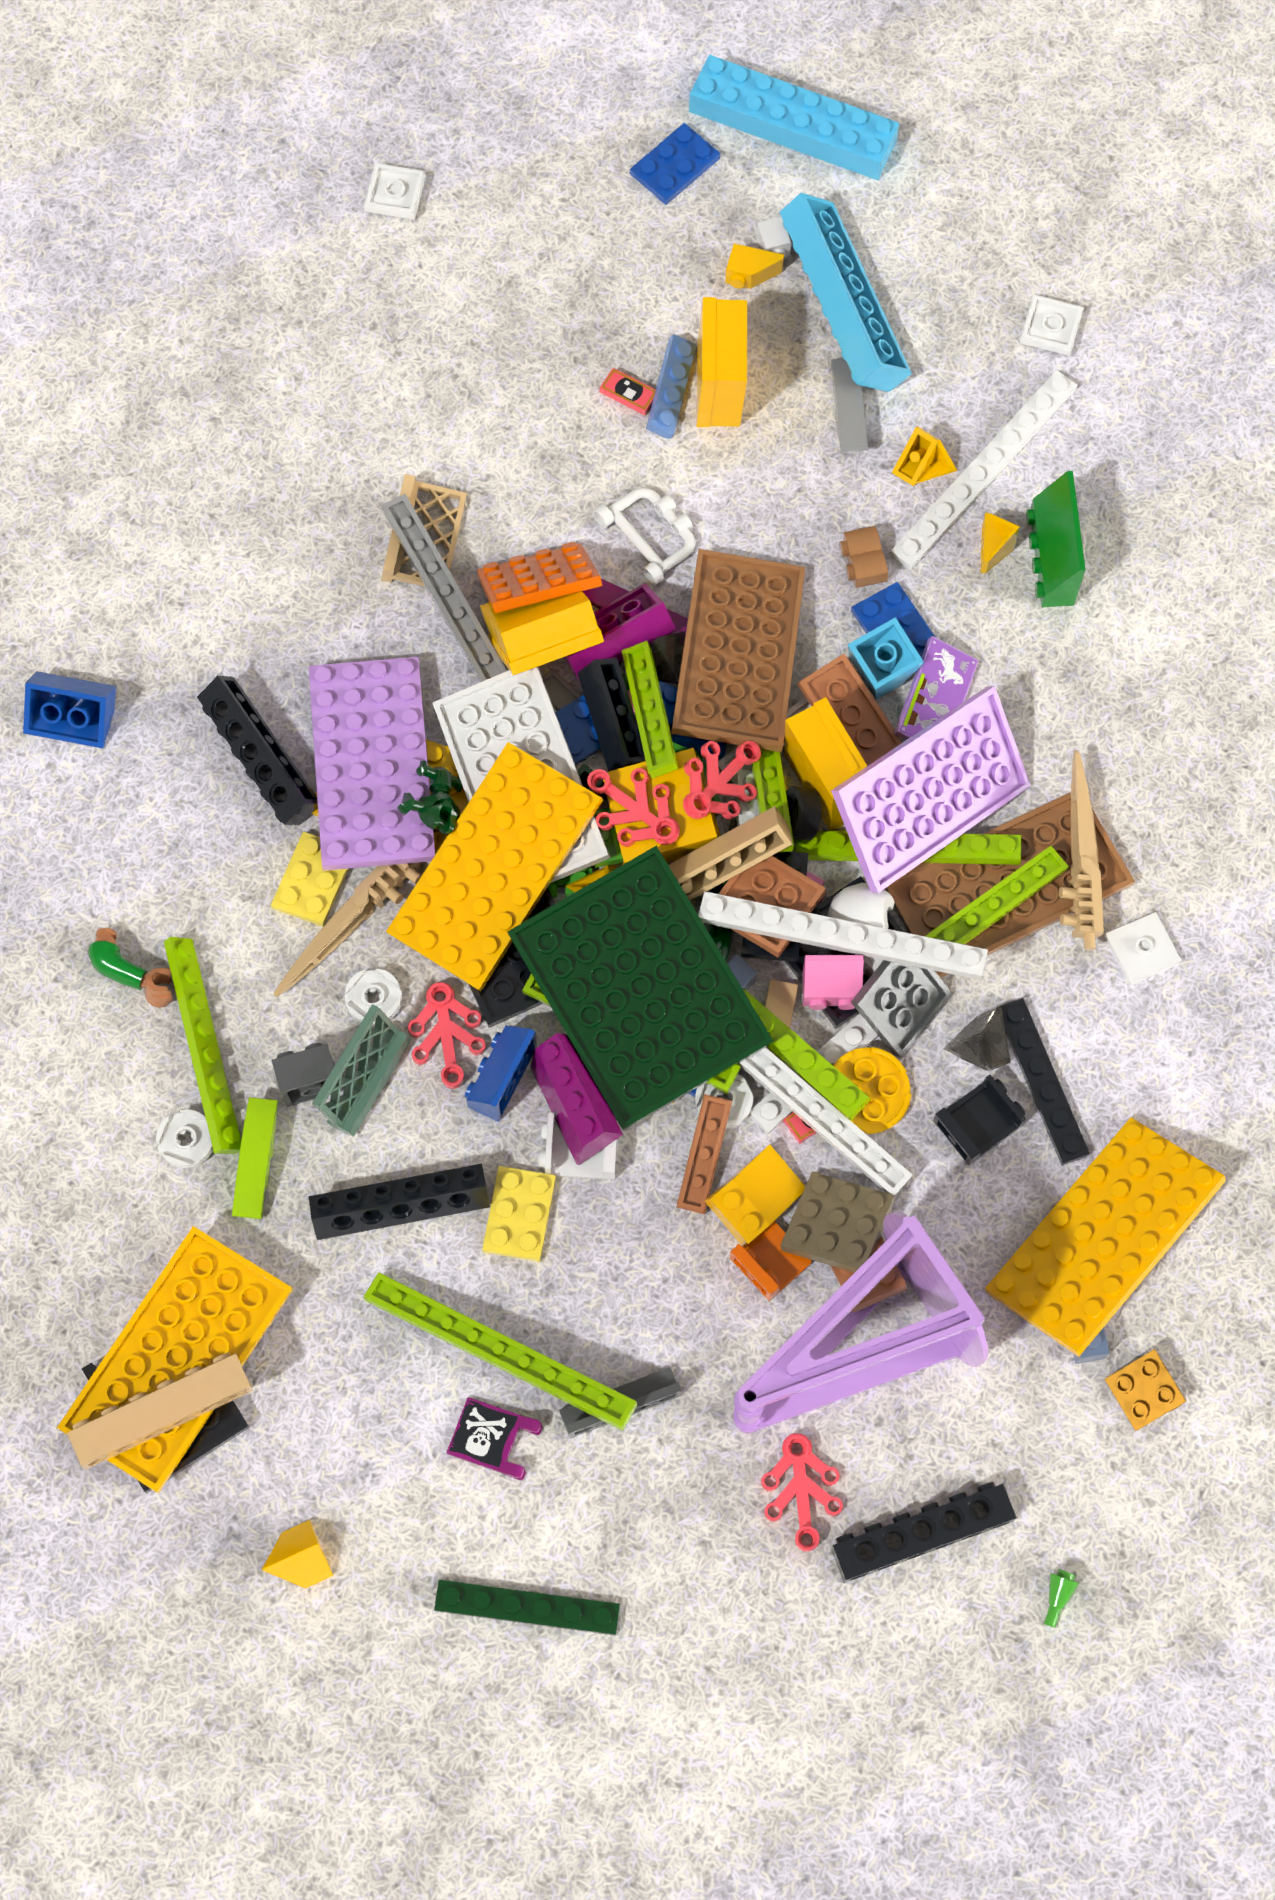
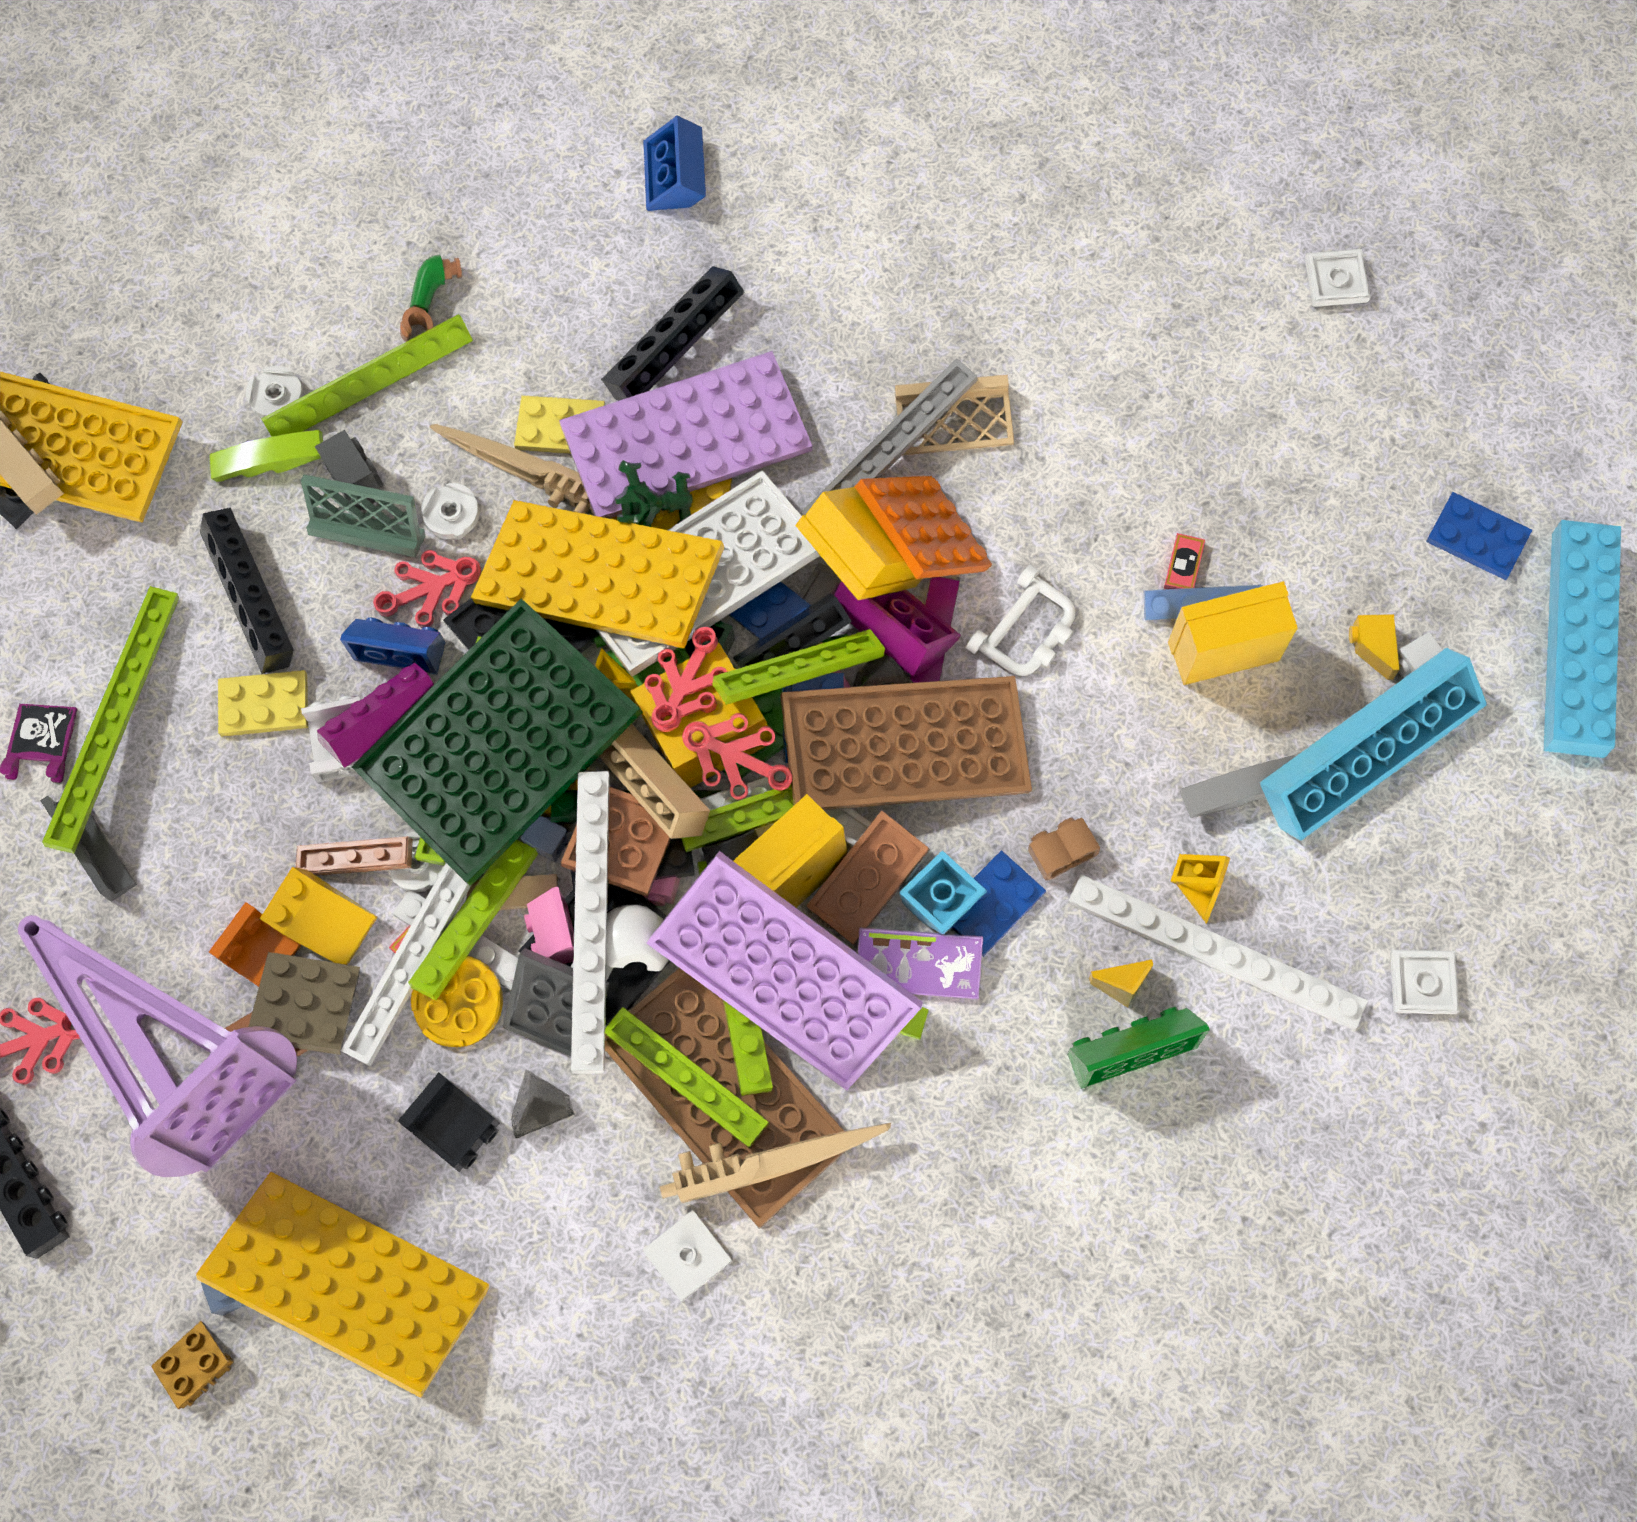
camera: 80 degrees right, 0 degrees up
black plate [996,998,1090,1166] -> none

